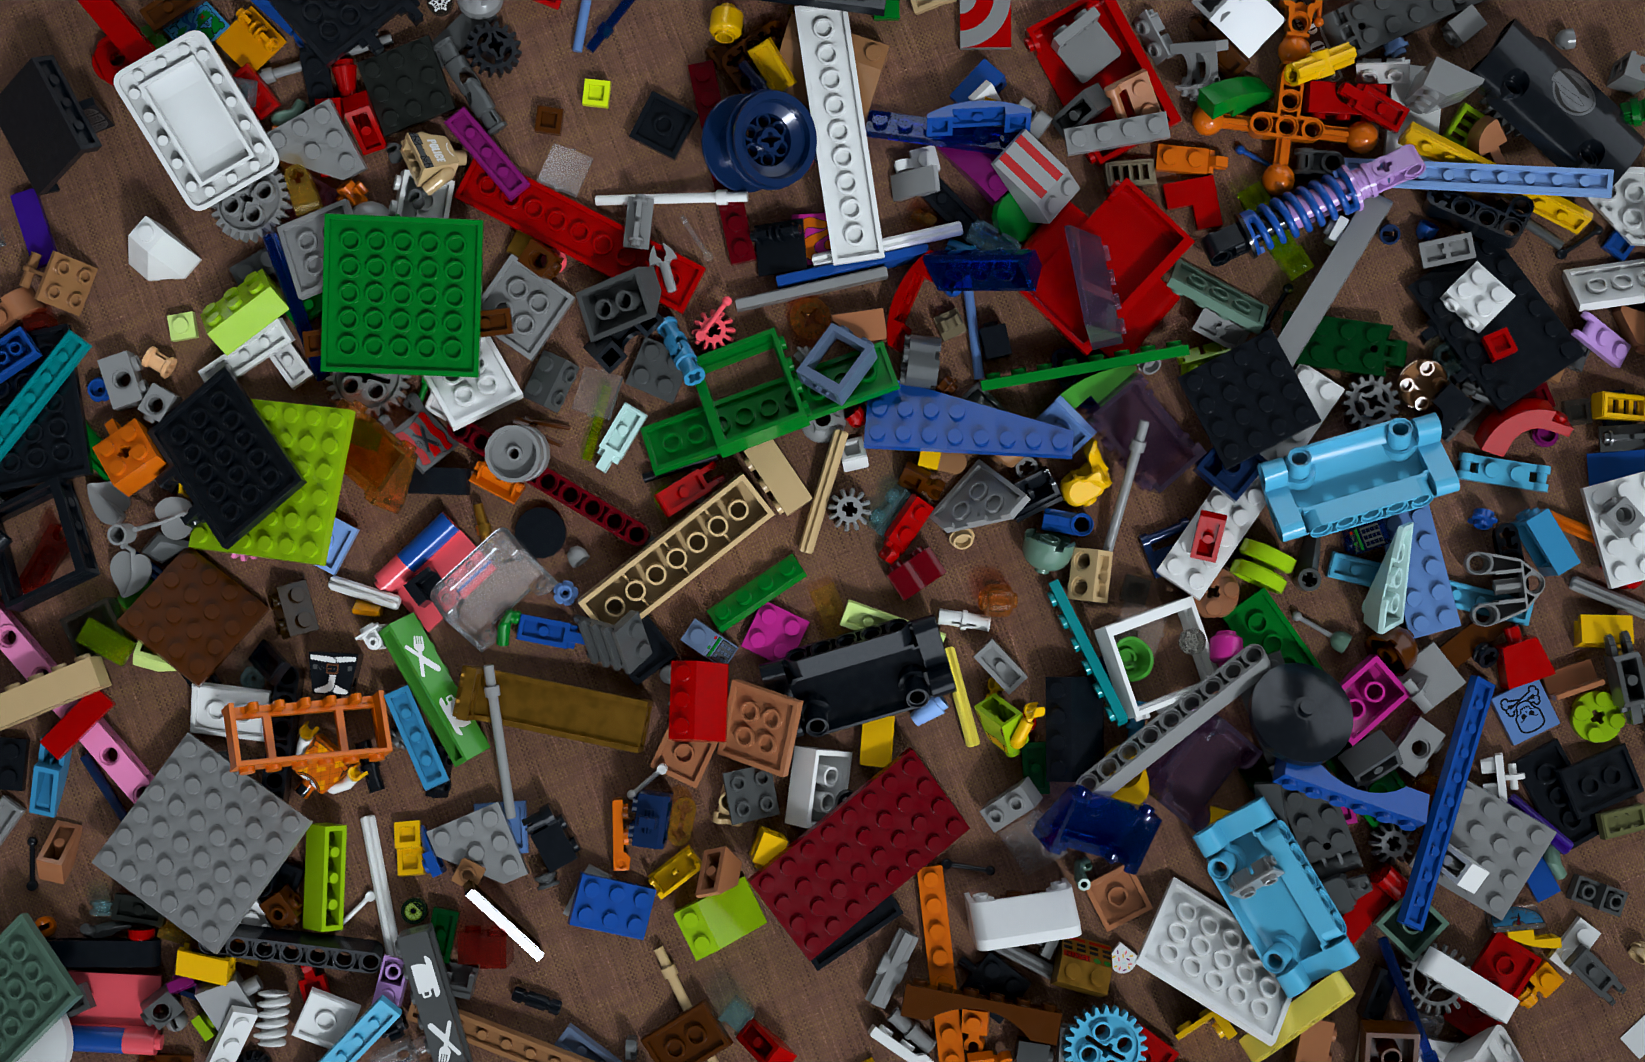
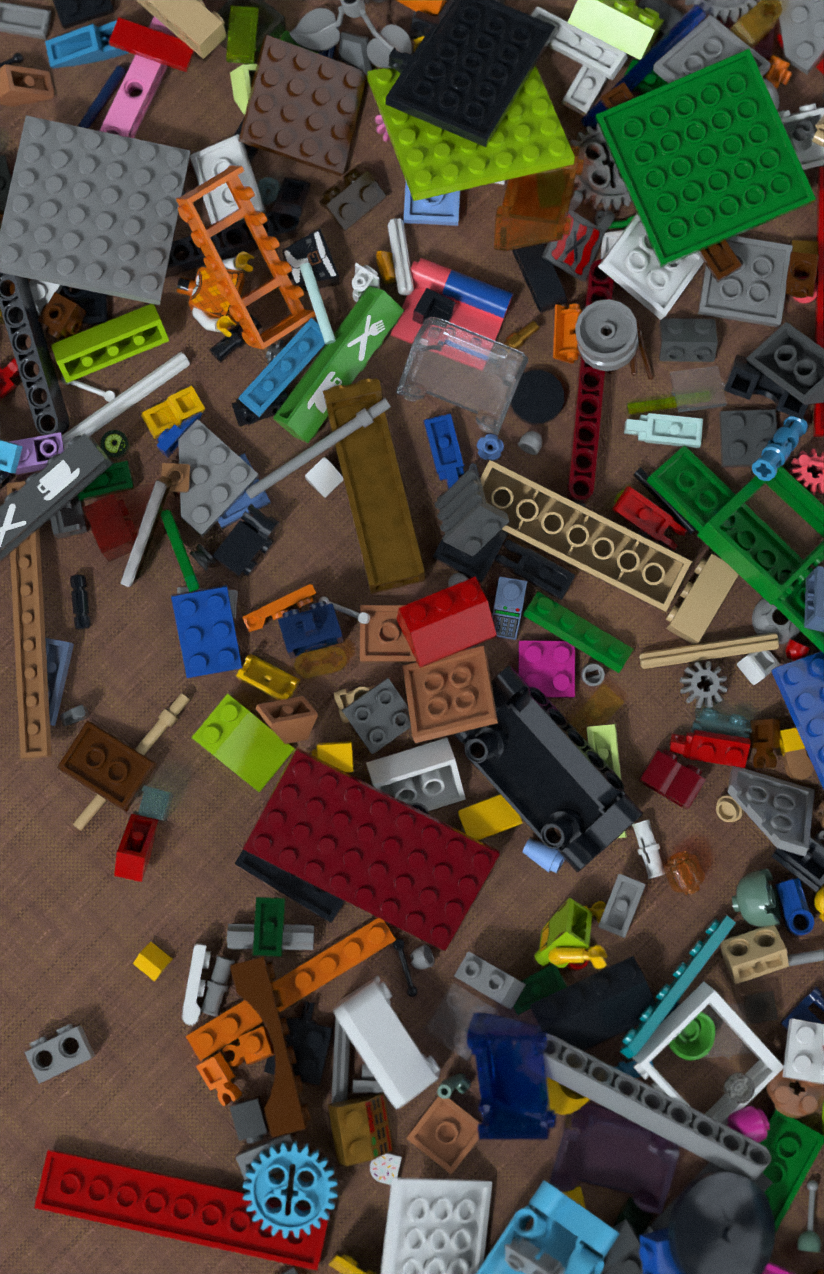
camera: 60 degrees right, 5 degrees down
green arm [496,609,521,646] -> none
light yellow axle [945,646,980,747] -> none
none -> green tile [161,509,200,592]
none -> dark green plate [253,897,286,957]
none -> light aqua bar [300,263,336,344]
none -> white slope [305,457,344,498]
none -> light grey hinge [410,945,434,969]
none -> black hinge [495,539,576,600]
none -> light grey hinge [581,663,605,686]

